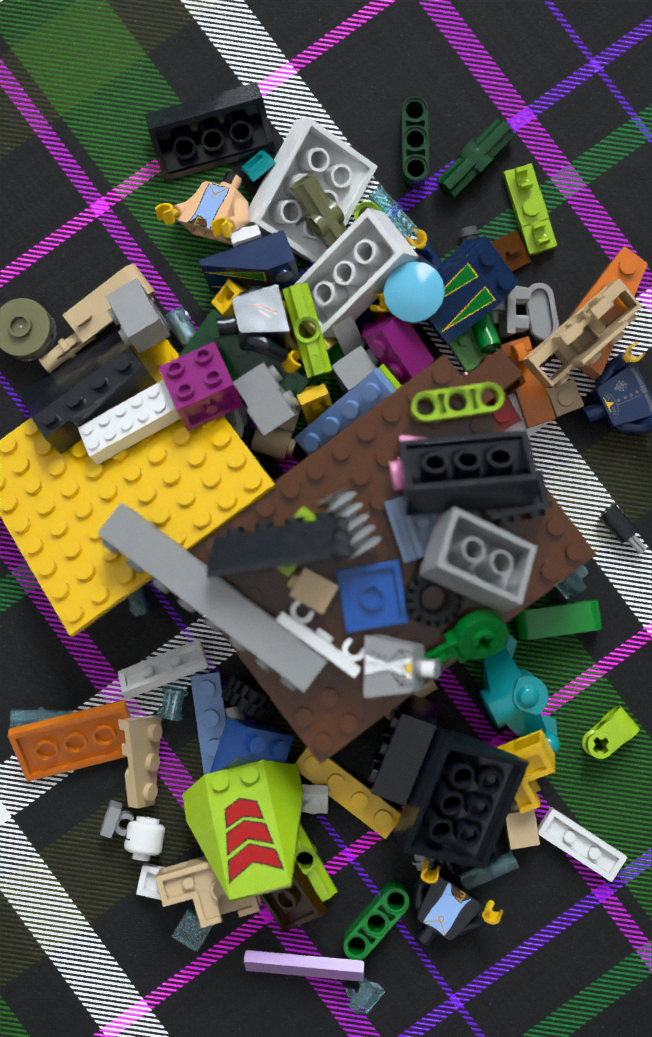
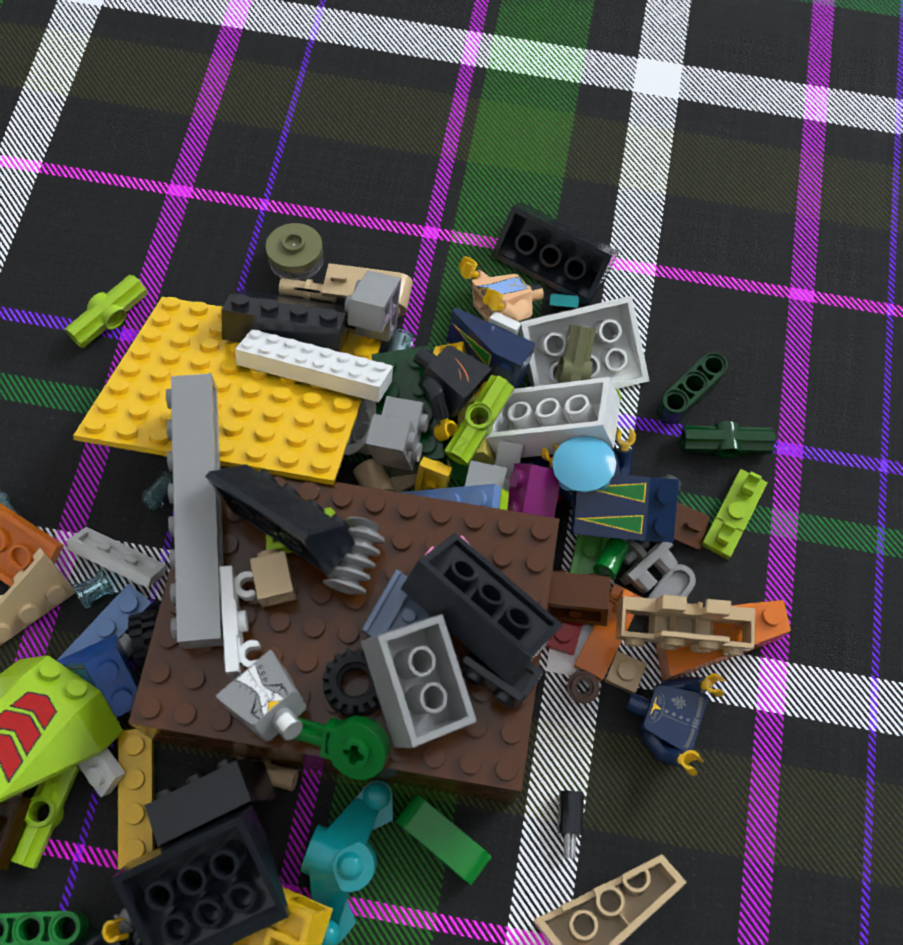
camera: 45 degrees right, 20 degrees down
magenta bracket [159,342,244,431] -> none
blue tile [335,560,409,633] -> none
clear light blue axle [368,185,417,238] -> none
lime beam [410,382,504,424] -> none
clear light blue tile [556,565,589,599] -> none
none -> reddish brown plate [567,671,599,704]

